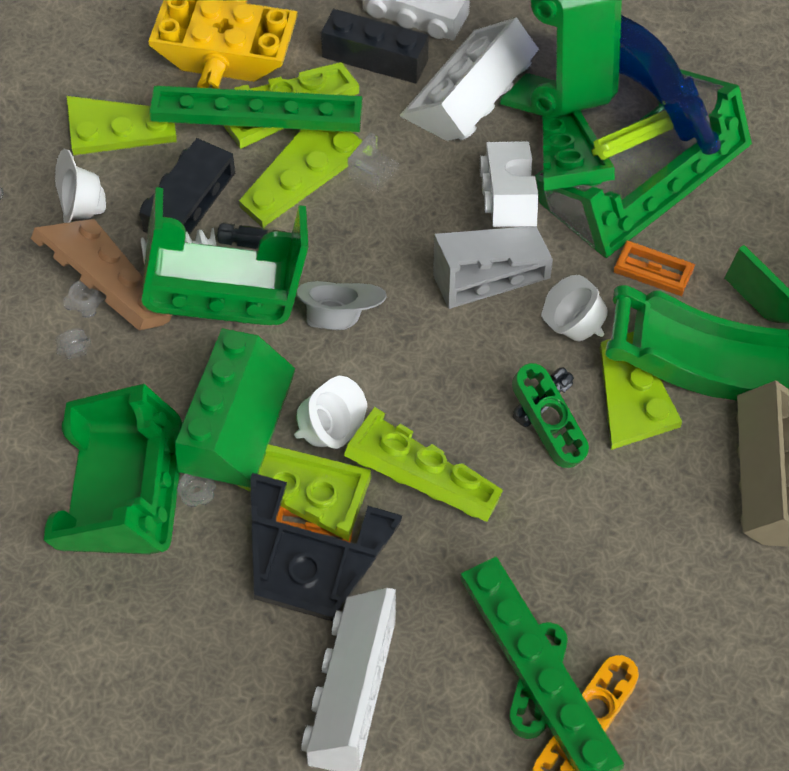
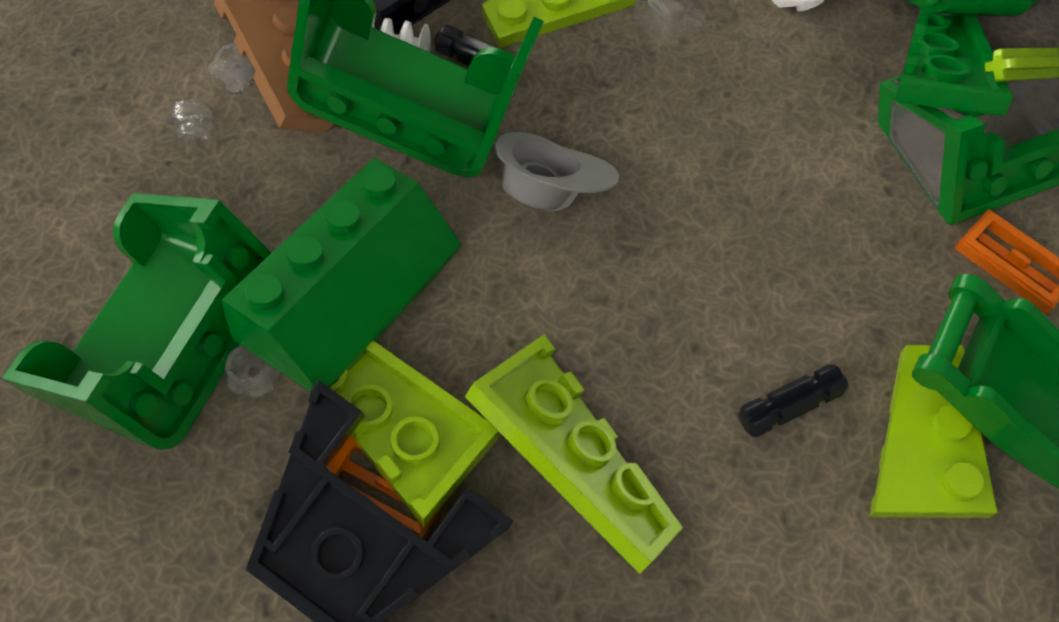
camera: 20 degrees right, 5 degrees up
white piece [294,376,367,449] -> none
light grey wedge [433,226,553,309] -> none
white arch [480,141,538,227] -> none
green beam [512,363,589,468] -> none
white piece [541,275,608,341] -> none

